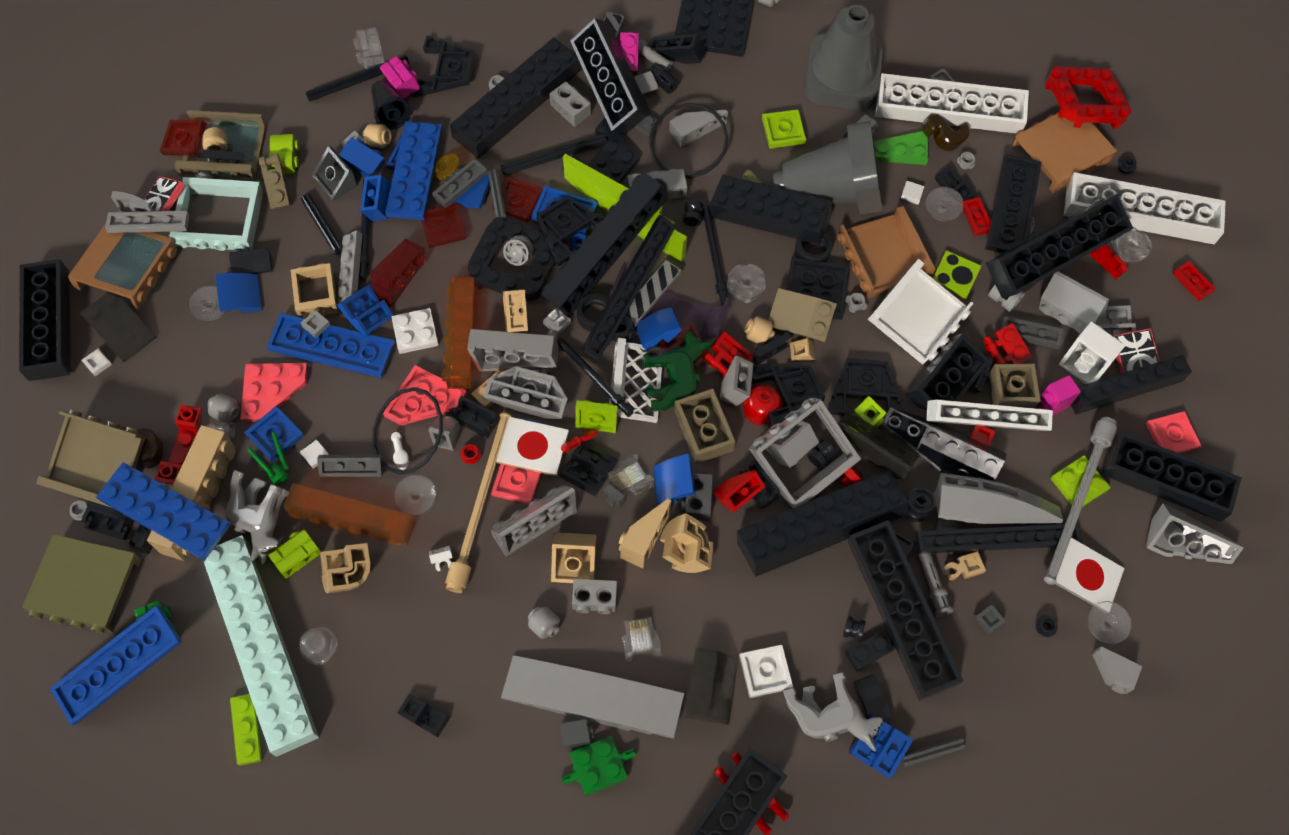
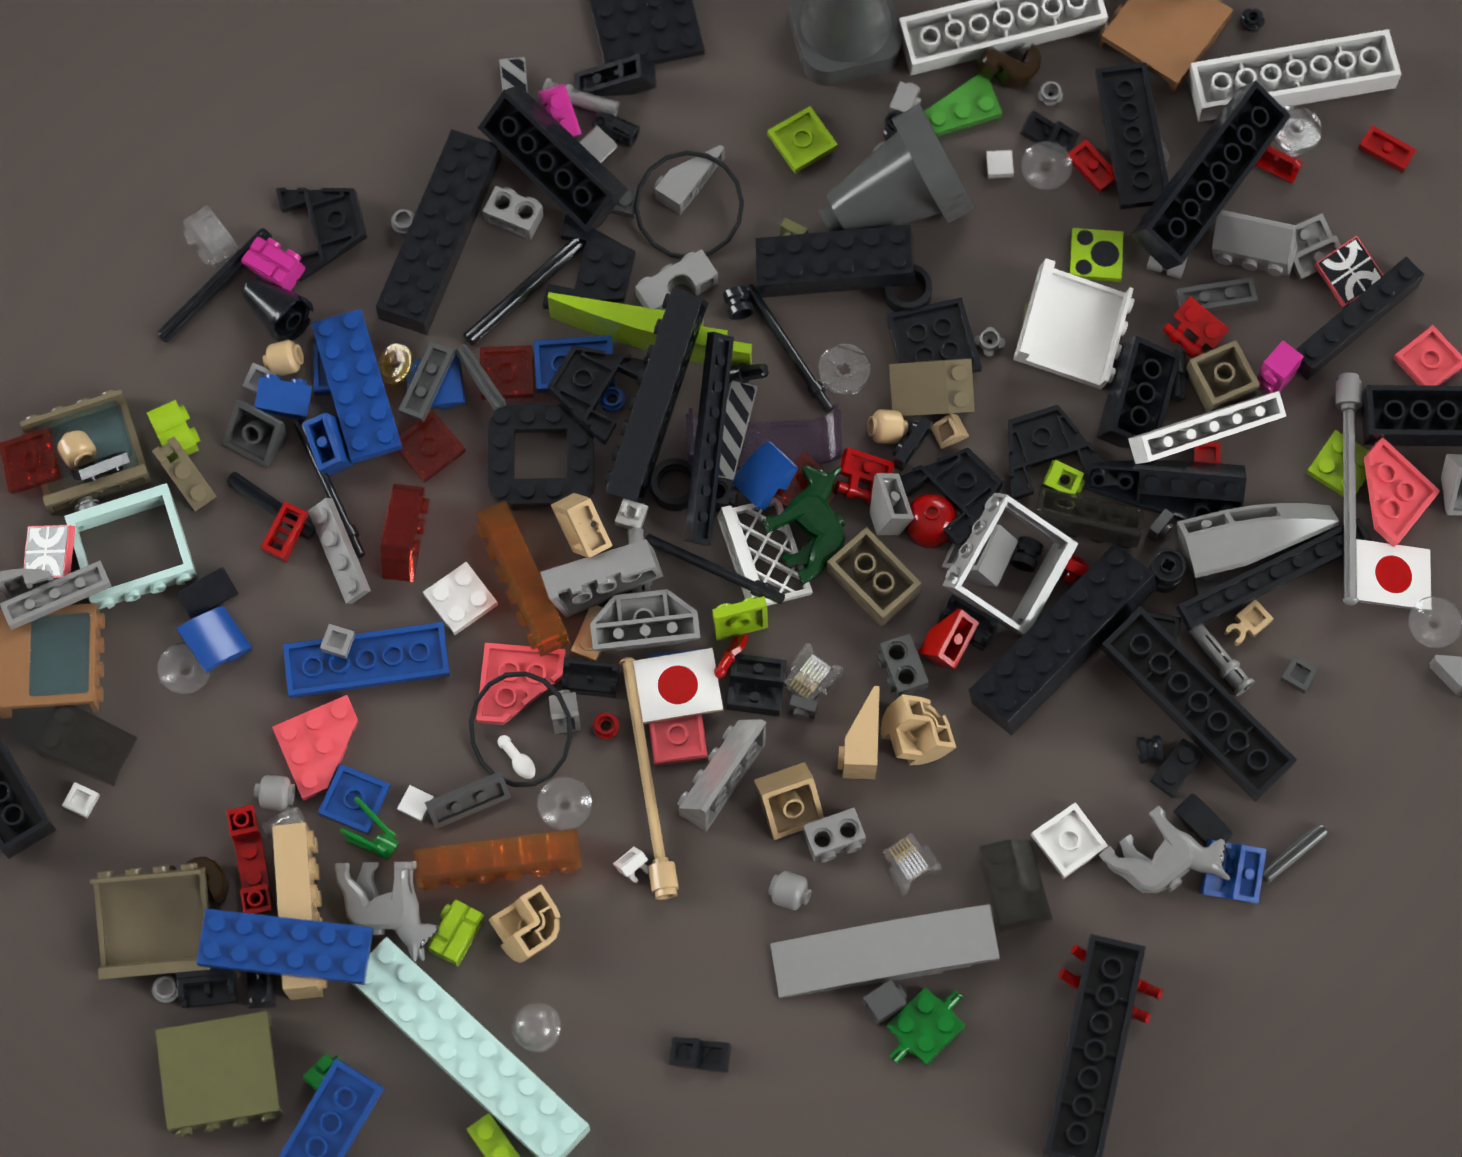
camera: 20 degrees left, 5 degrees up
tan window [291,263,339,319] -> none
blue slope [337,285,394,336] -> none
light grey wheel [503,235,534,266] -> none
blue slope [653,454,696,505] -> none
medium nougat panel [837,206,935,298] -> none
black plate [1035,615,1058,637] -> none
white brick [1059,322,1125,384] -> none
none -> red slope [260,501,309,563]
none -> black axle [729,362,769,383]
none -> dark grey plate [1146,508,1174,543]
none -> coral plate [1364,437,1440,547]

